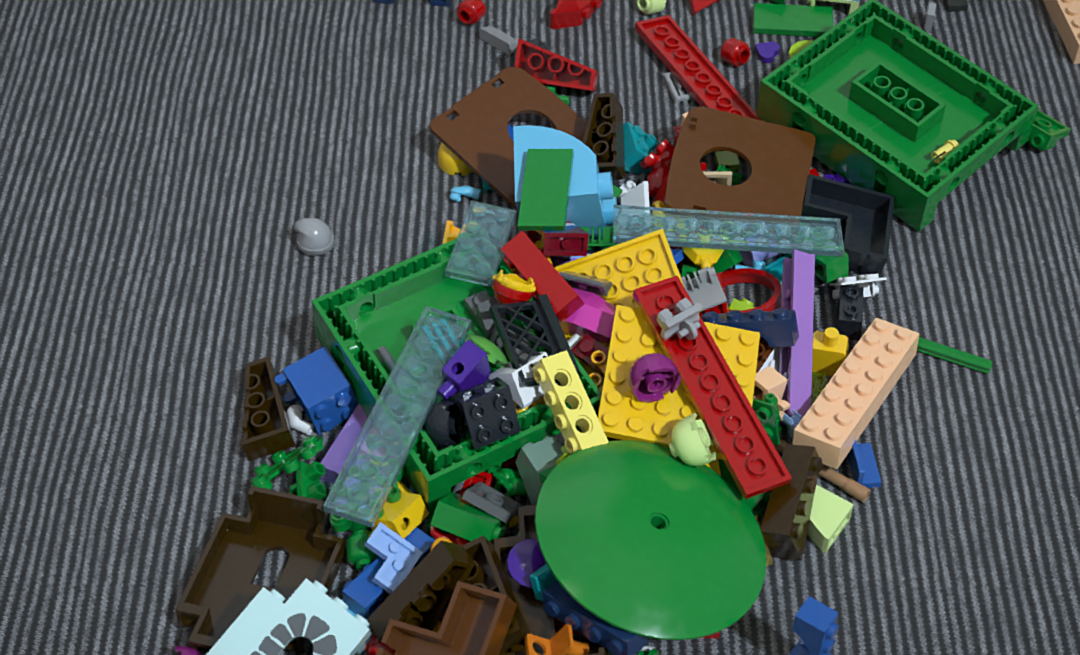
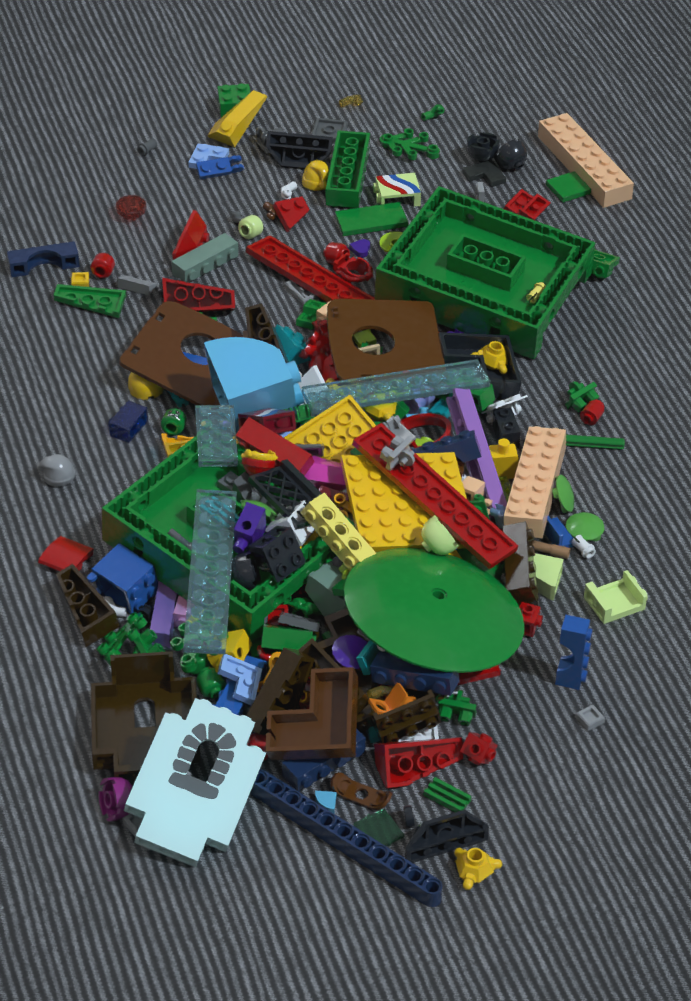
camera: 20 degrees left, 5 degrees down
medium azure arm [449,186,482,202] -> none
green tile [518,149,574,231] -> none
magenta cylinder [628,353,681,402] -> none
none -> red slope [38,536,94,571]
none -> green wing [53,284,126,318]
none -> yellow tile [71,272,89,287]
none -> clear blue brick [108,400,148,443]
none -> black plate [137,605,154,623]
none -> green head [161,408,187,436]
none -> sand green brick [172,233,238,283]
none -> green slope [296,299,326,329]
none -> red piece [333,253,373,284]
none -> clear yellow arm [367,685,393,699]
none -> yellow rock [471,341,508,374]
none -> red slope [504,189,551,220]
none -> red brick [519,602,543,637]
none -> green tile [546,171,591,203]
none -> bright green dish [552,475,574,513]
none -> green hips [565,381,599,413]
none -> bright green dish [566,512,604,541]
none -> white pin [572,535,596,559]
none -> red brick [580,399,605,426]
none -> yellowish green panel [584,570,648,624]

